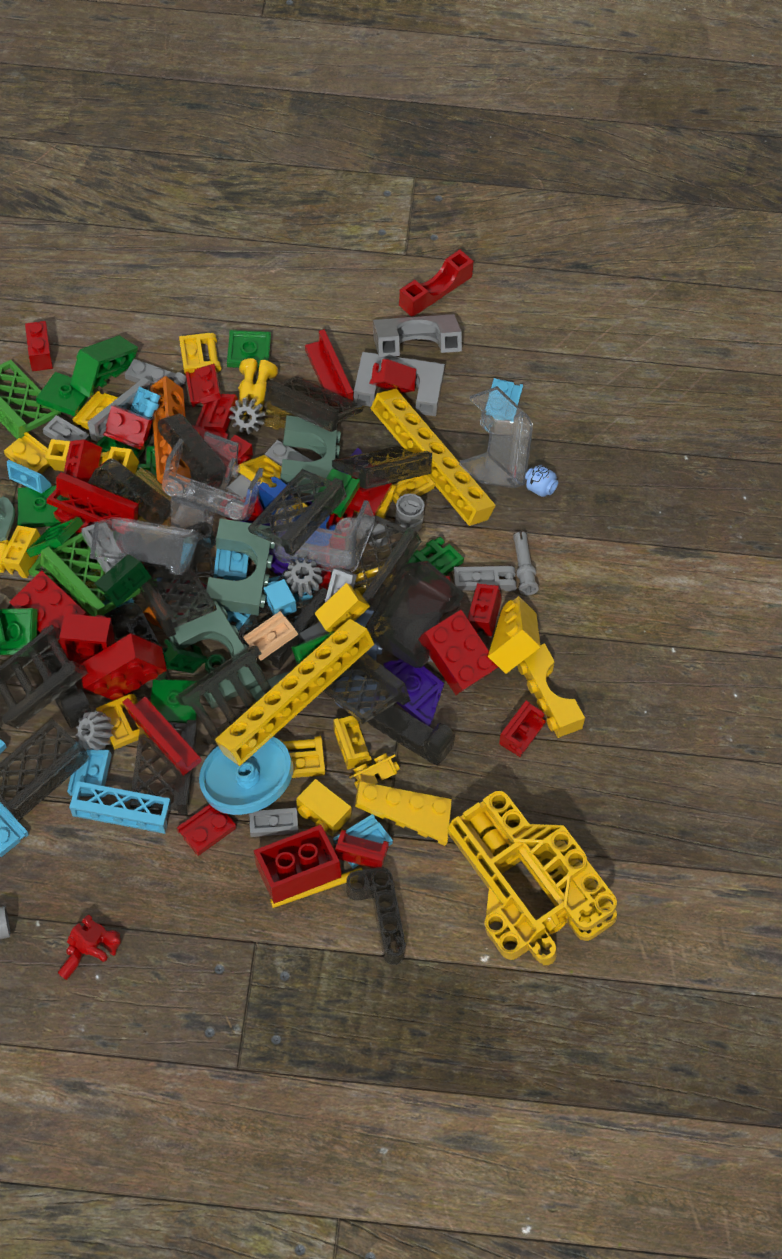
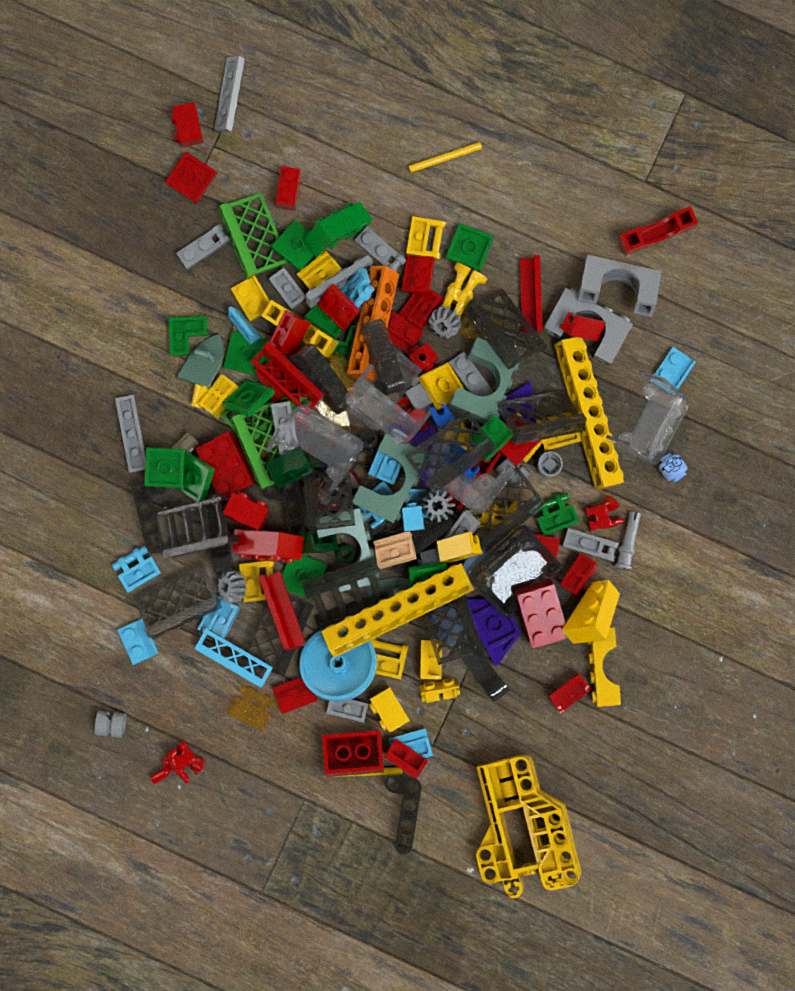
camera: 20 degrees right, 25 degrees up
yellow wing [355,781,452,846] -> none
none -> clear yellow plate [228,685,277,732]
none -> yellow bar [409,142,482,173]
none -> red animal [585,496,624,532]

